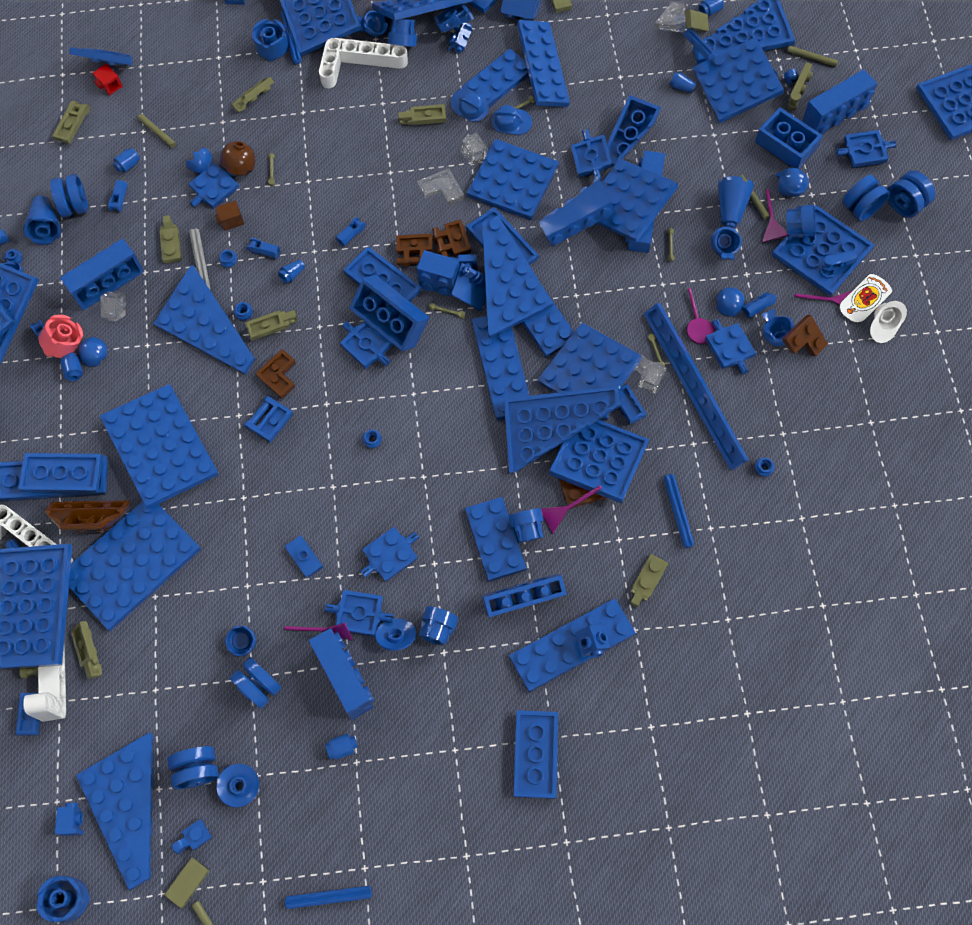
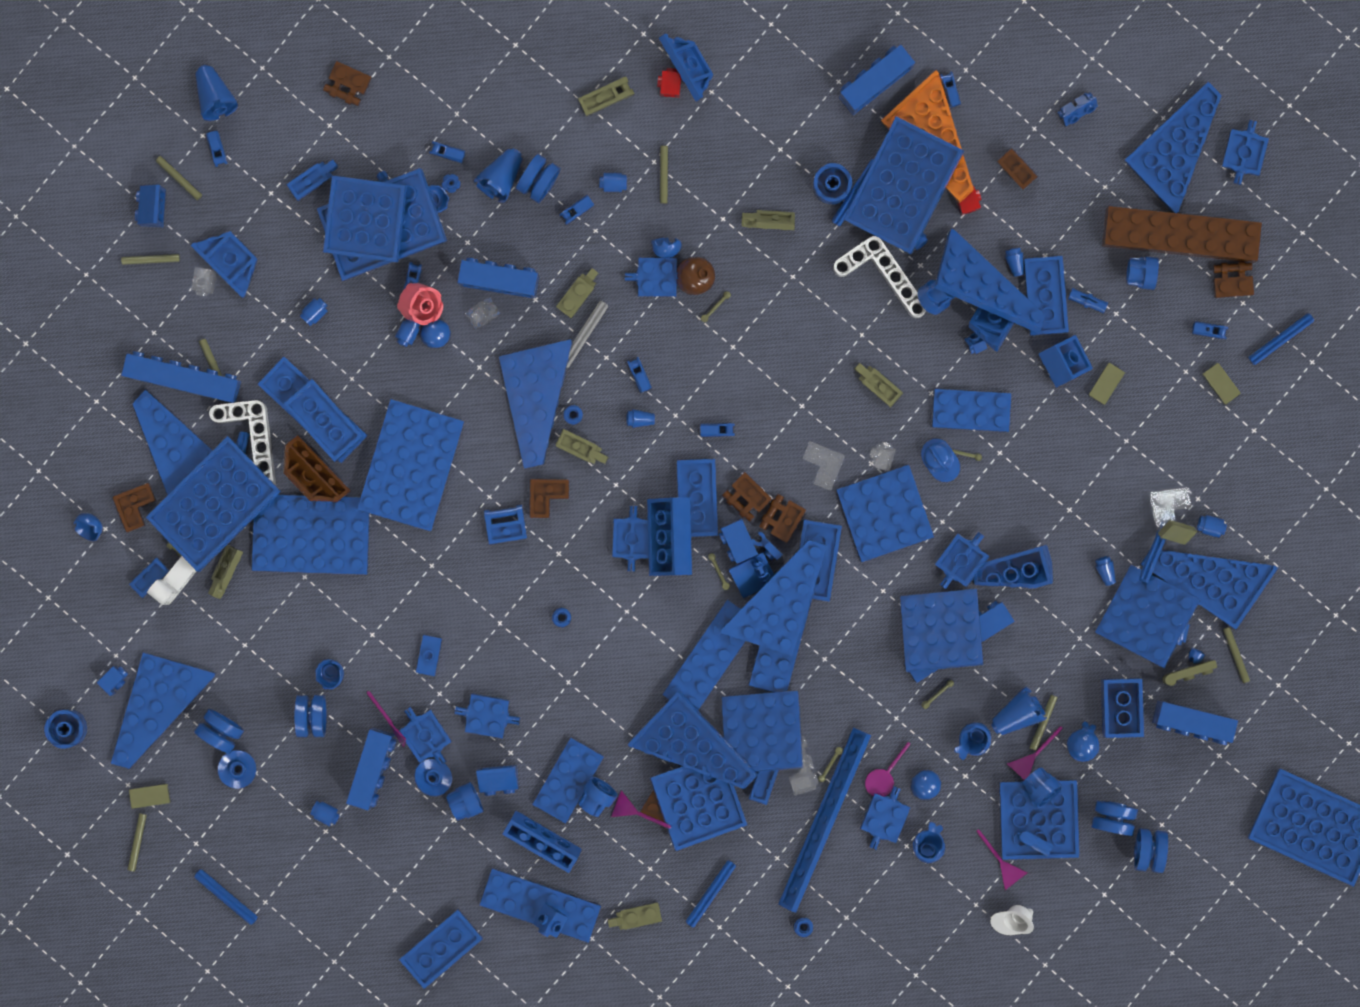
camera: 50 degrees right, 20 degrees up
blue plate [171,819,213,854] -> none
reddish brown brick [215,201,244,231] -> none
blue plate [219,250,237,267] -> none
blue hair [362,10,389,37] -> none
blue piece [451,88,489,122] -> none
blue plate [517,20,570,107] -> none
blue wedge [539,176,616,247] -> none
blue bar [742,292,777,318] -> none
reddish brown plate [782,315,828,356] -> none
blue plate [836,130,897,168] -> none
sticker [840,274,892,322] -> none
none -> blue slope [476,765,519,796]

